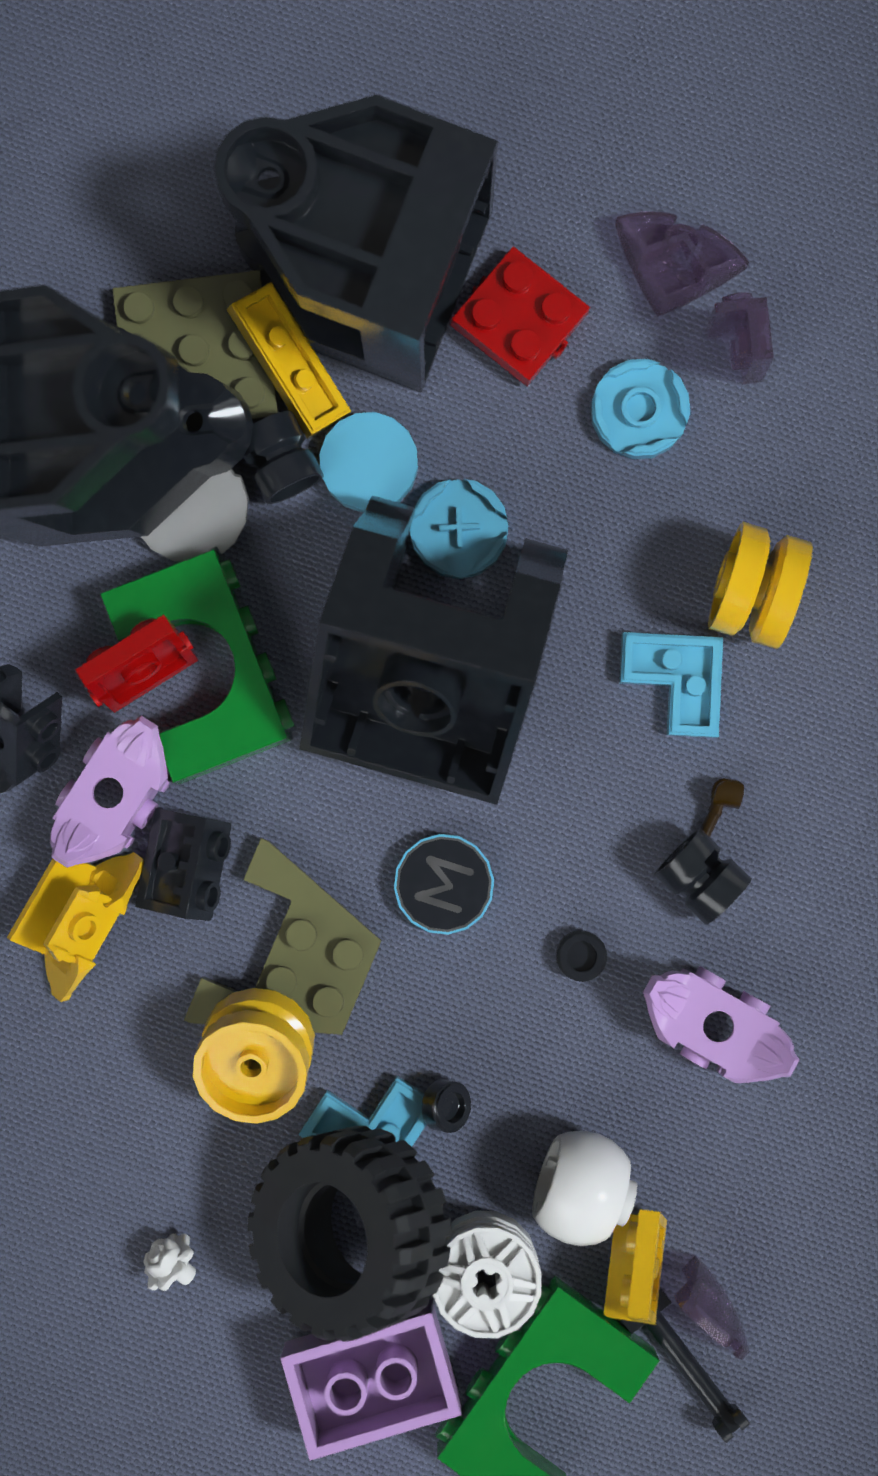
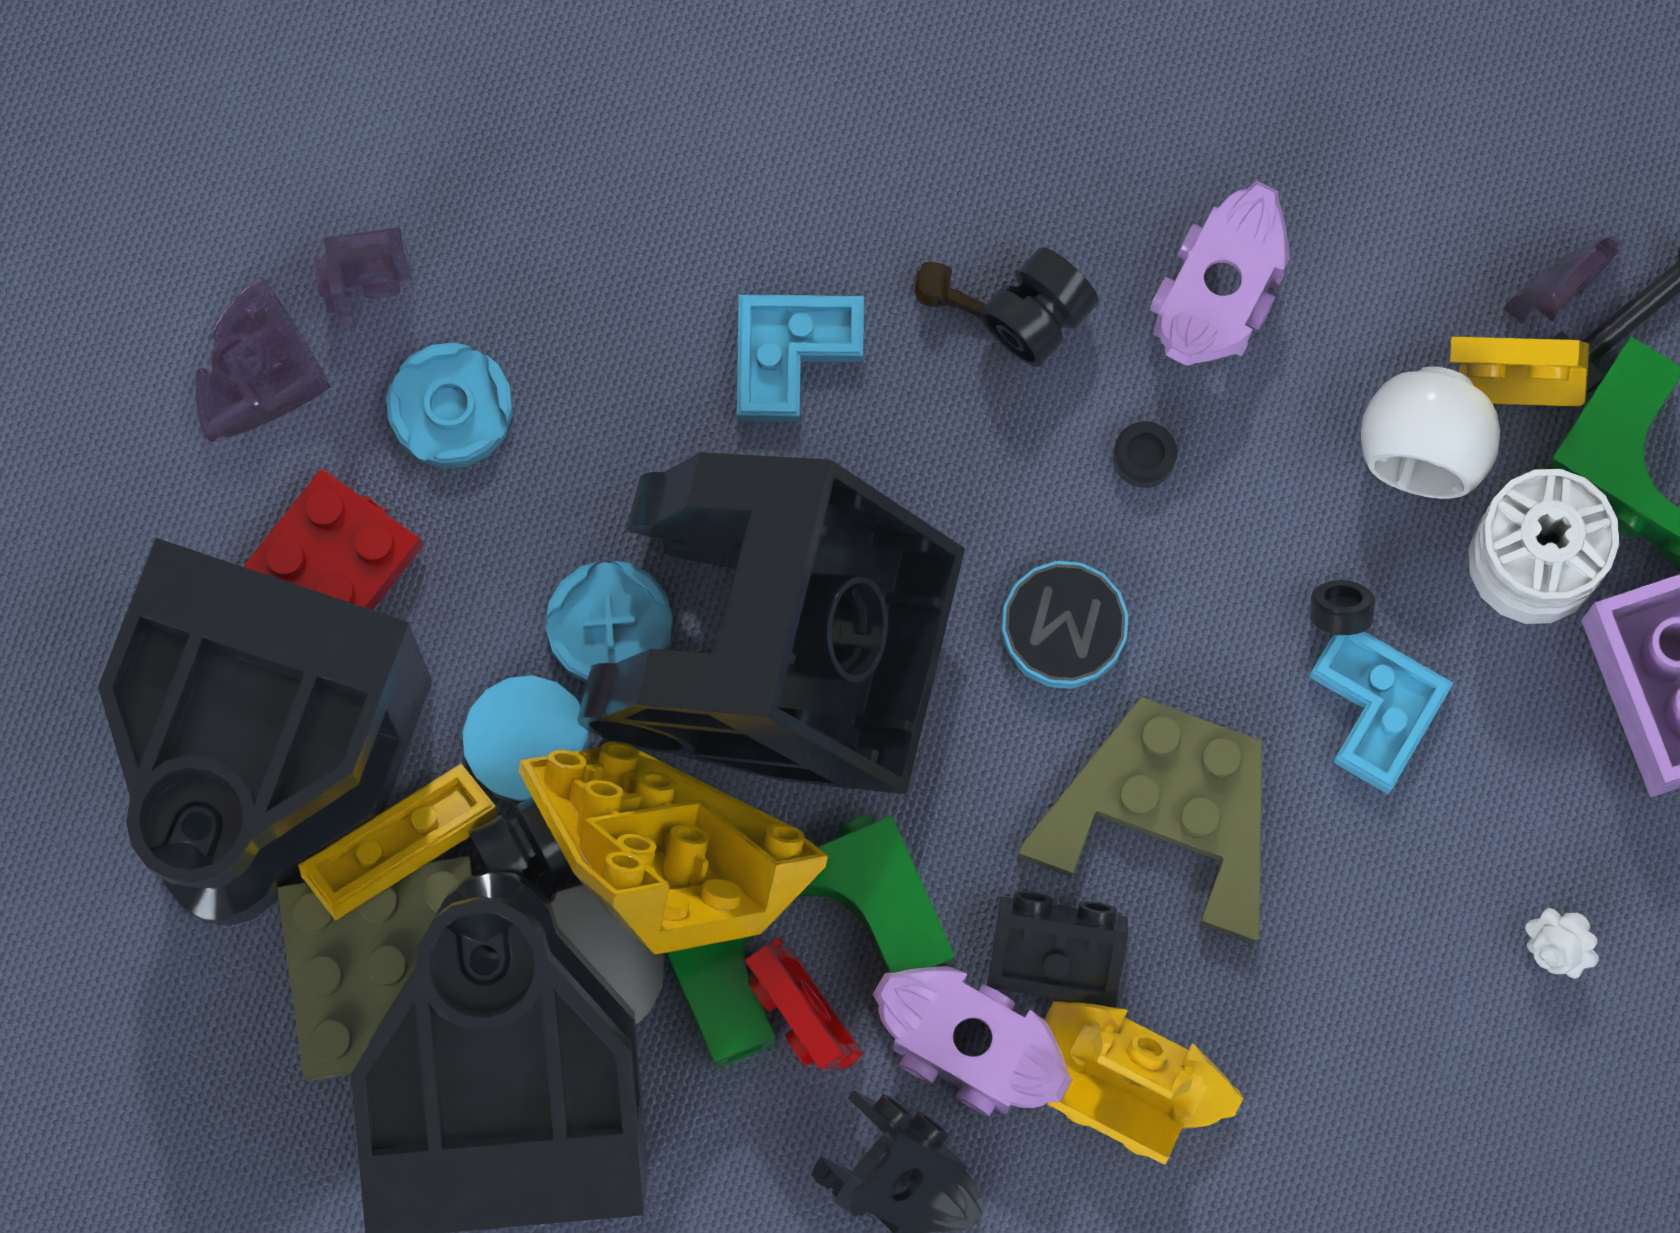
camera: 95 degrees left, 10 degrees down
yellow wheel [193,988,315,1124] -> none
black tyre [247,1126,451,1342] -> none
yellow wheel [708,522,813,649] -> none
none -> yellow wedge [518,742,828,955]

